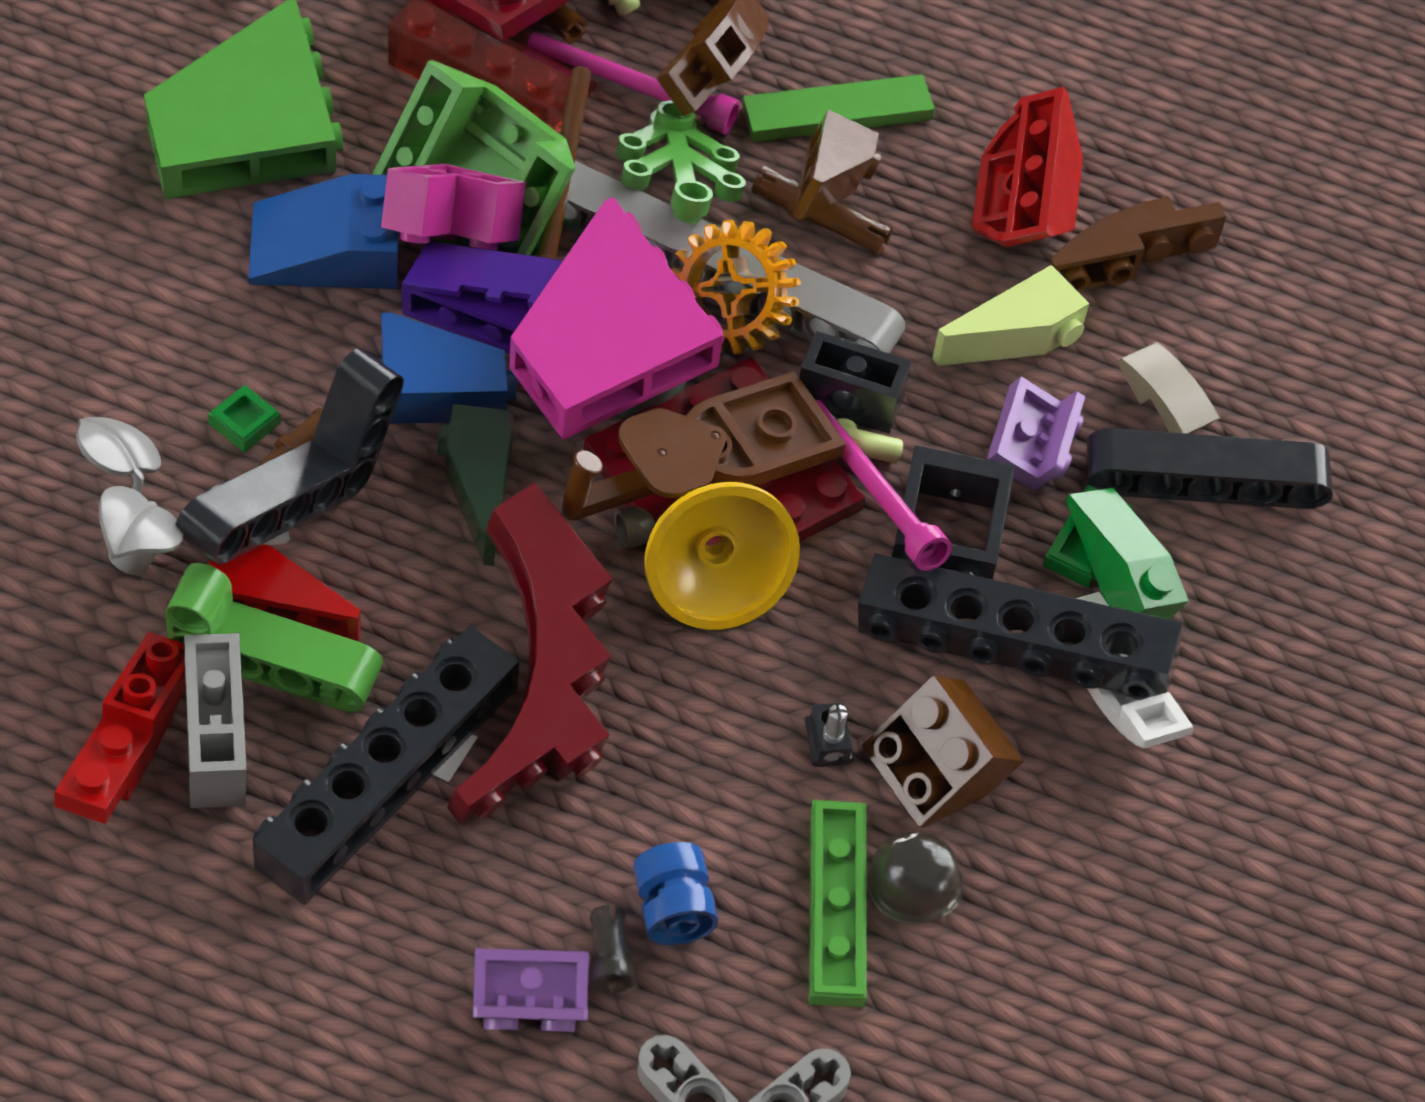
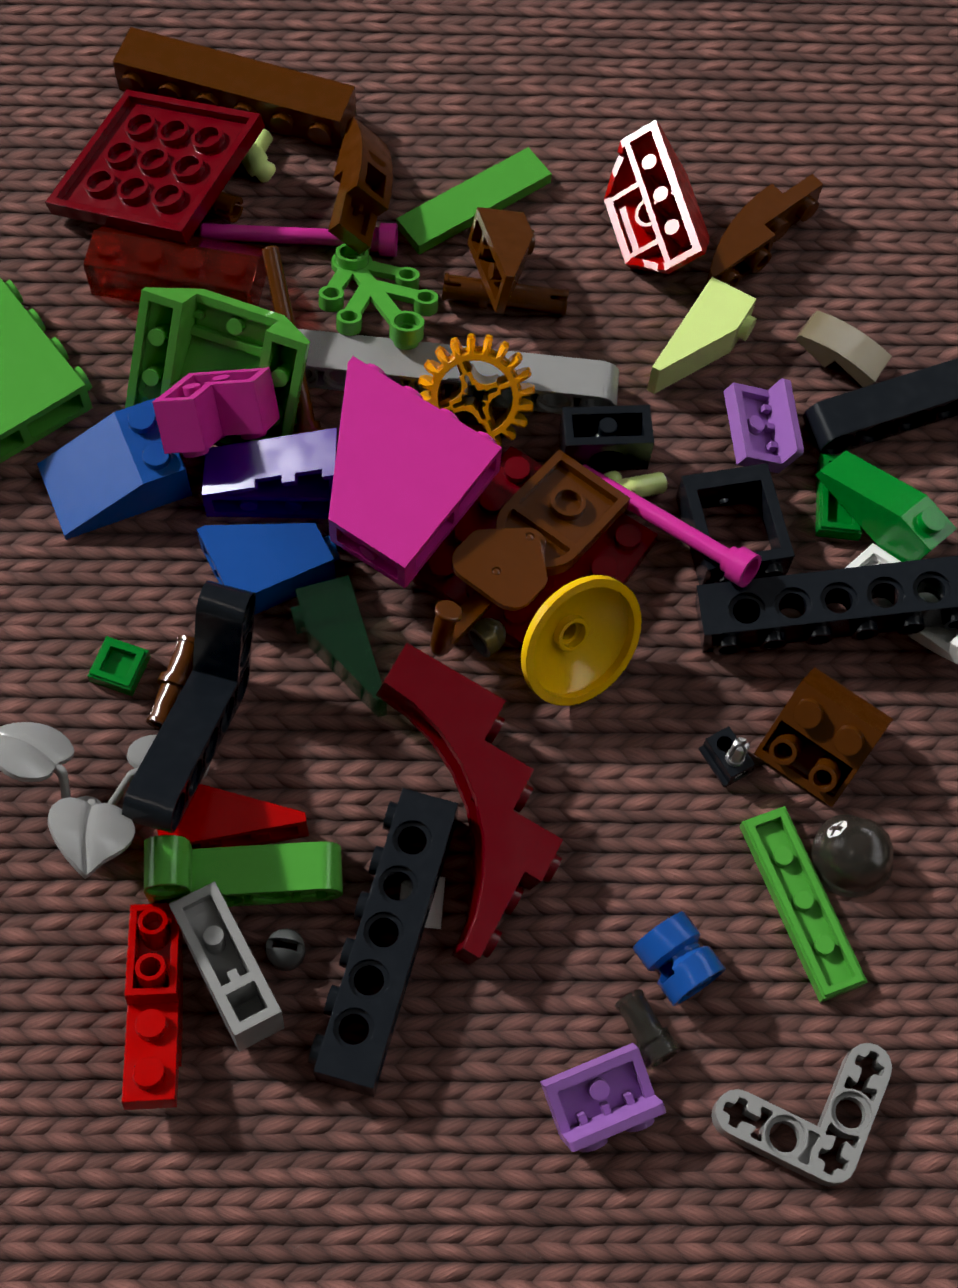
camera: 20 degrees left, 10 degrees up
none -> dark grey hinge [265,928,306,971]

